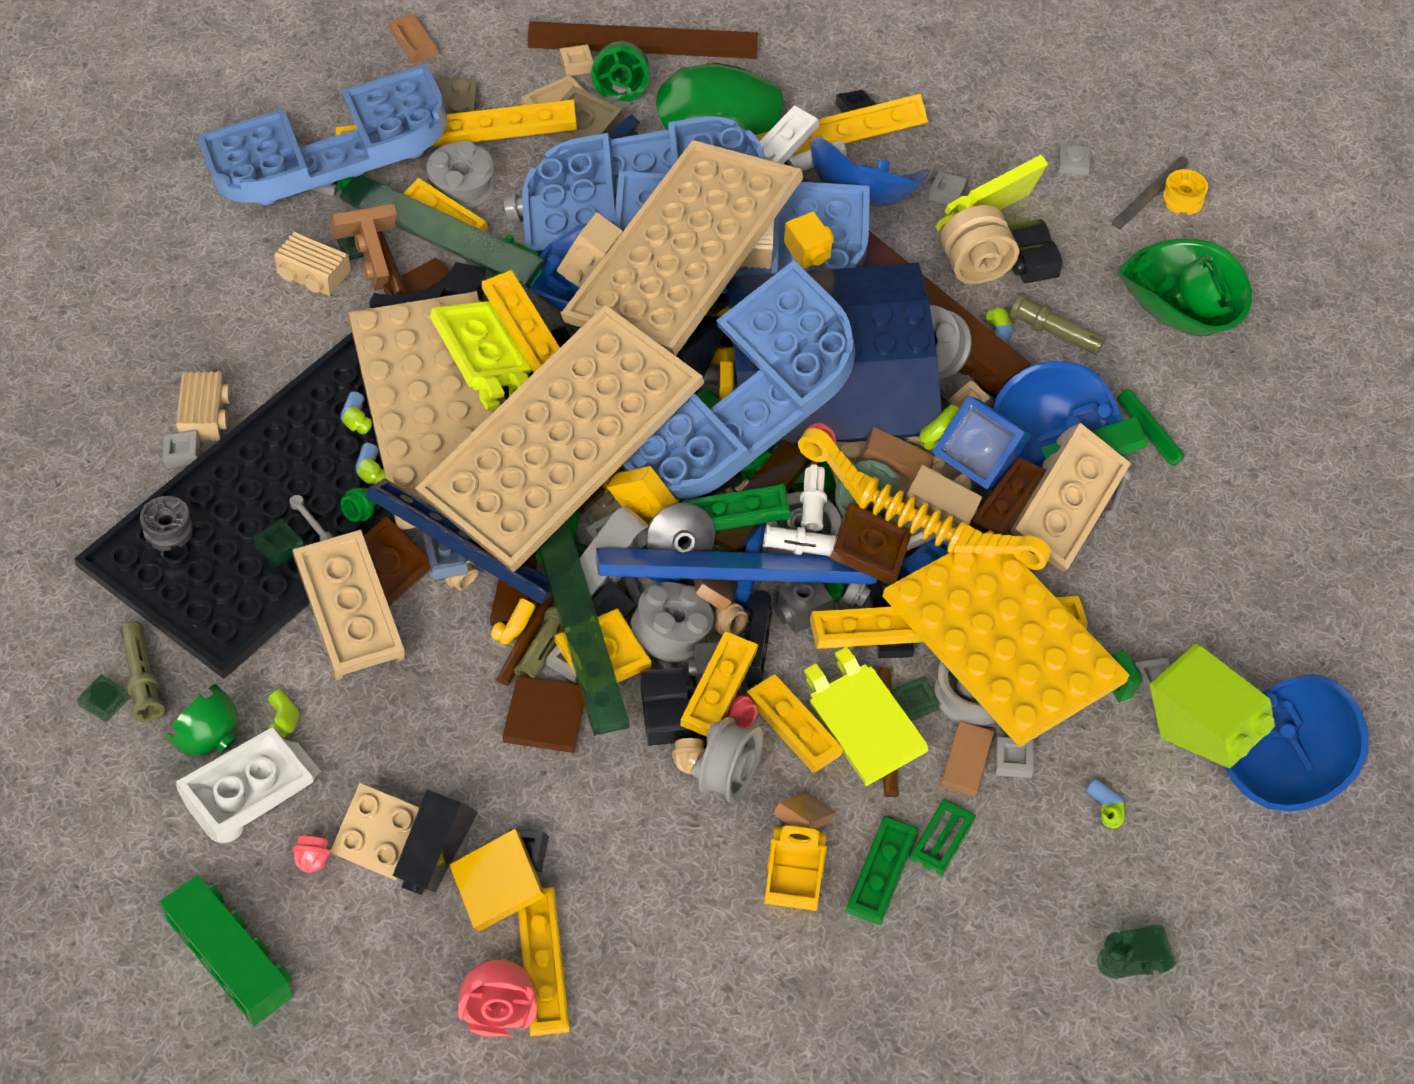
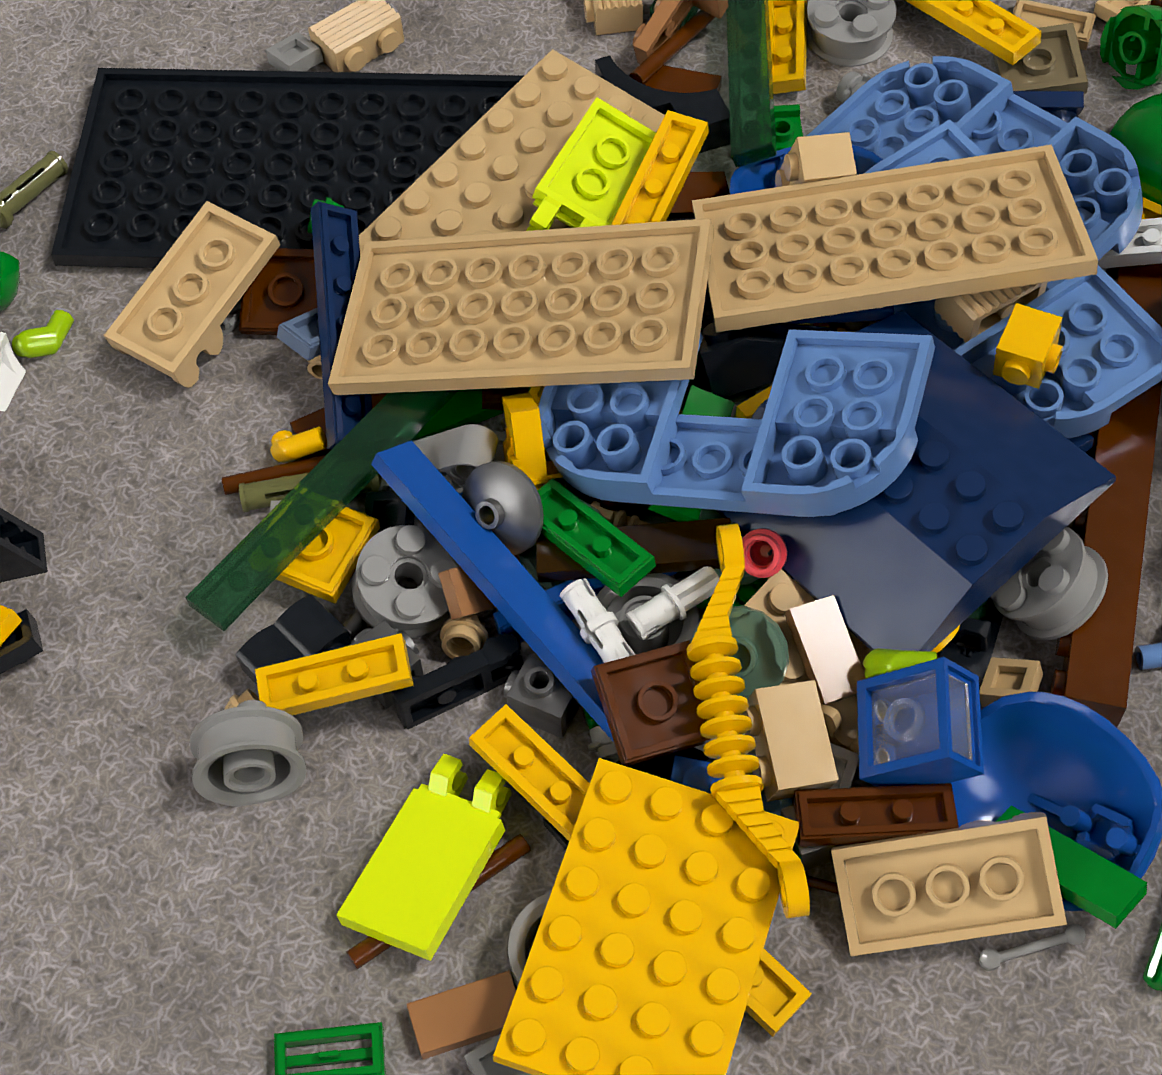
camera: 60 degrees right, 5 degrees up
flat silver wheel [140,496,193,551] -> none
clear green plate [253,519,303,566] -> none
light grey hinge [290,495,334,541] -> none
lime arm [341,392,372,435] -> none
lime arm [355,443,386,484] -> none
reddish brown tile [502,676,587,753] -> none
coral plate [725,695,758,729] -> none
yellow plate [746,674,843,774] -> none
yellow piece [764,825,827,911] -> none
medium nougat tile [774,793,837,829] -> none
green tile [845,816,919,926] -> none
clear green tile [892,677,941,721] -> none

